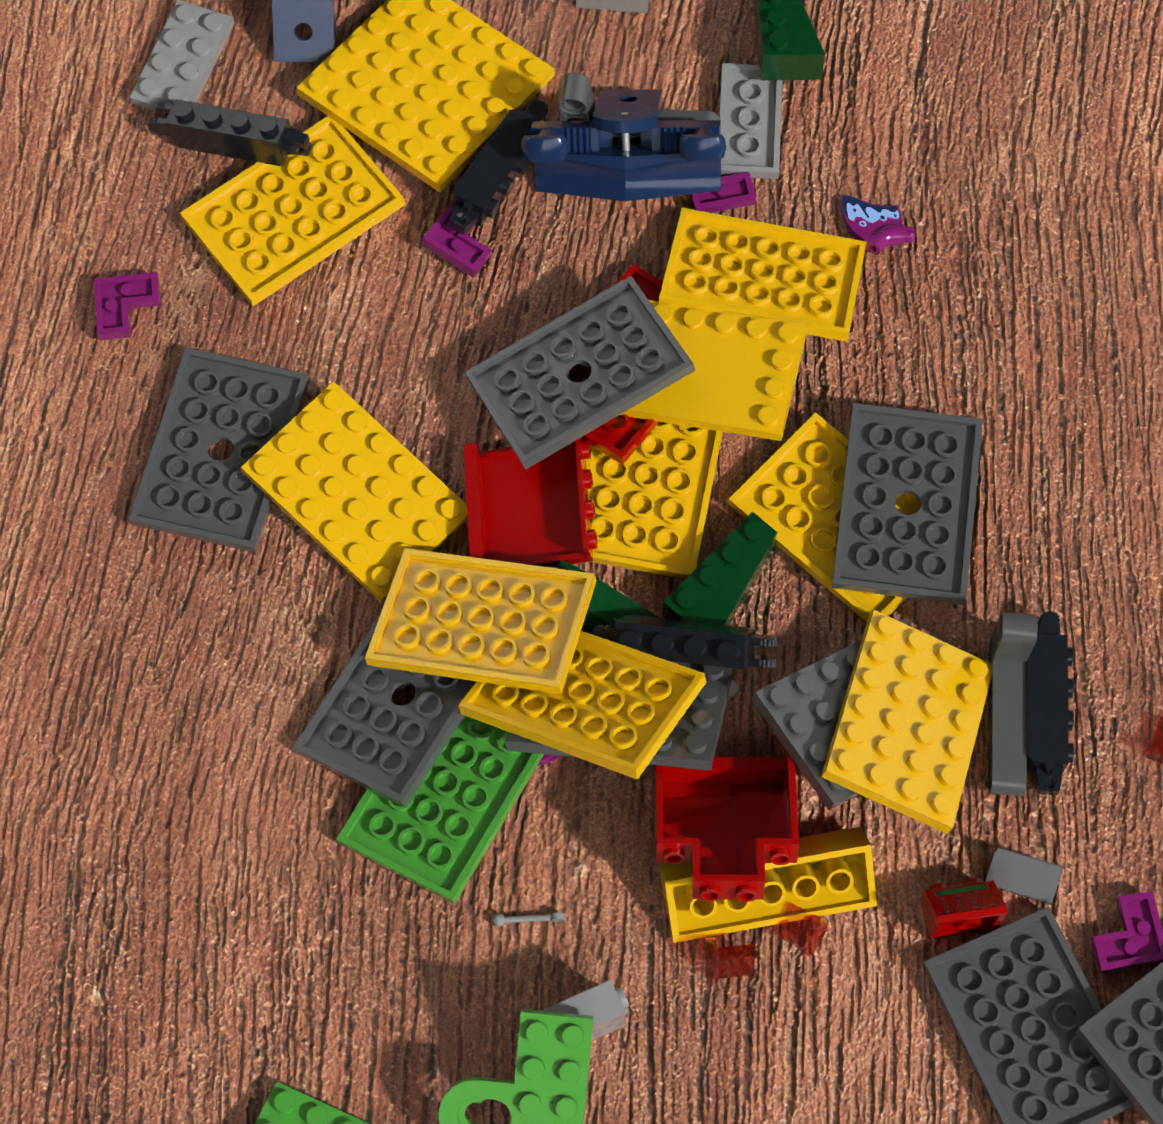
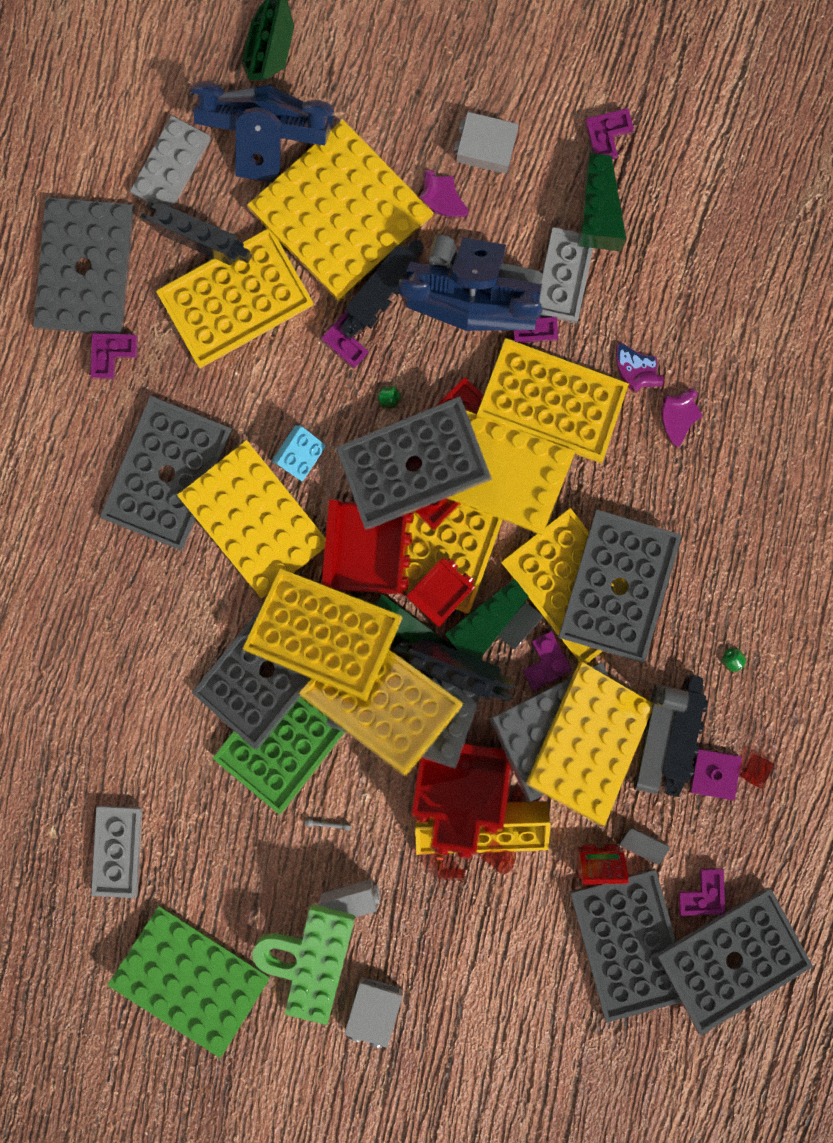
camera: 10 degrees right, 20 degrees up
none -> dark grey plate [33,197,135,334]
none -> light grey plate [91,805,143,898]
none -> medium azure bracket [271,425,326,481]
none -> green piece [378,386,401,408]
none -> red panel [406,557,475,627]
none -> magenta arm [418,170,469,217]
none -> dark grey slope [498,602,543,650]
none -> magenta plate [522,631,572,691]
none -> magenta arm [661,388,703,447]
none -> magenta plate [689,749,742,801]
none -> green piece [722,648,747,672]

